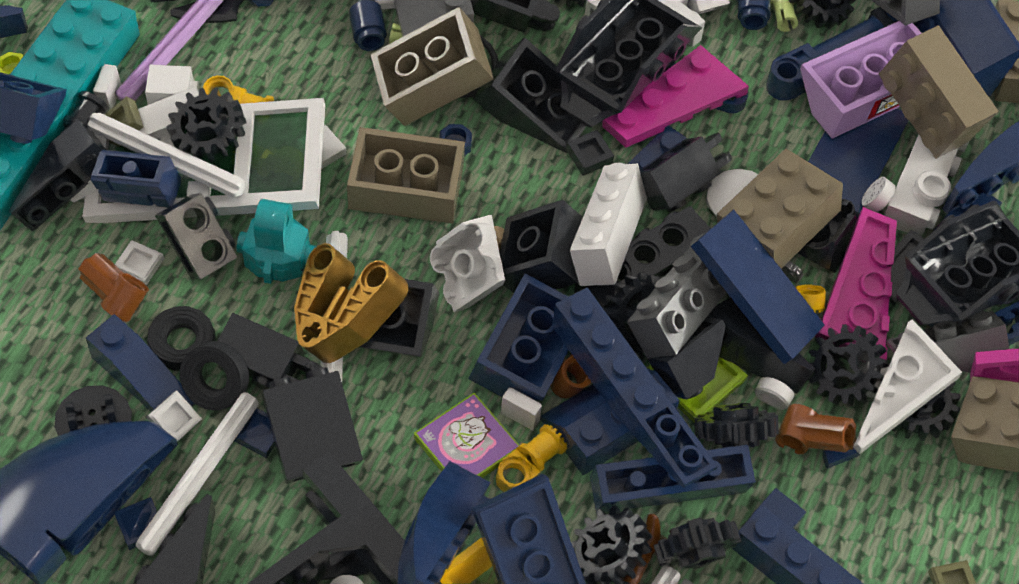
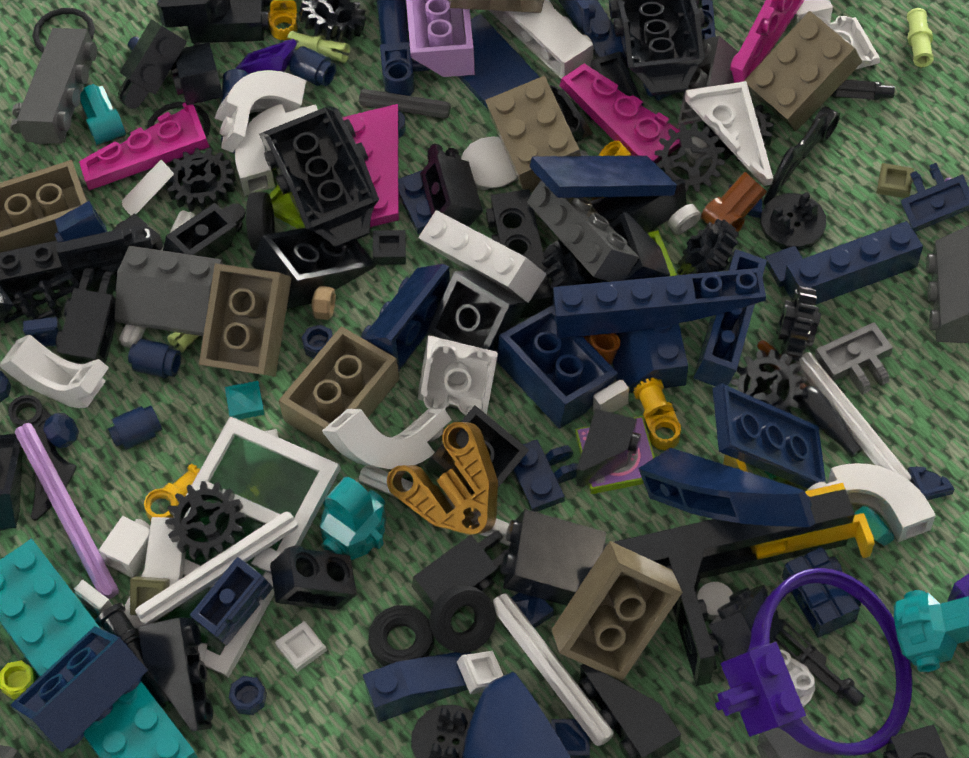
camera: 55 degrees left, 0 degrees up
dark orange piece [79,253,149,322] -> none
white tile [862,177,895,212] -> none
white tile [913,171,951,207] -> none
none -> dark blue brick [108,405,162,451]
none -> teal tile [225,381,265,420]
none -> dark blue tile [228,676,267,715]
none -> black tyre [246,192,275,251]
none -> tan tile [311,286,336,320]
none -> white arch [322,408,452,469]
none -> dark grey axle [359,89,451,118]
none -> dark blue slope [361,264,450,372]
none -> dark blue hinge [512,439,578,512]
none -> dark tan brick [551,541,683,681]
none -> black slope [576,409,641,487]
none -> black plate [760,192,826,250]
none -> black piece [763,106,840,205]

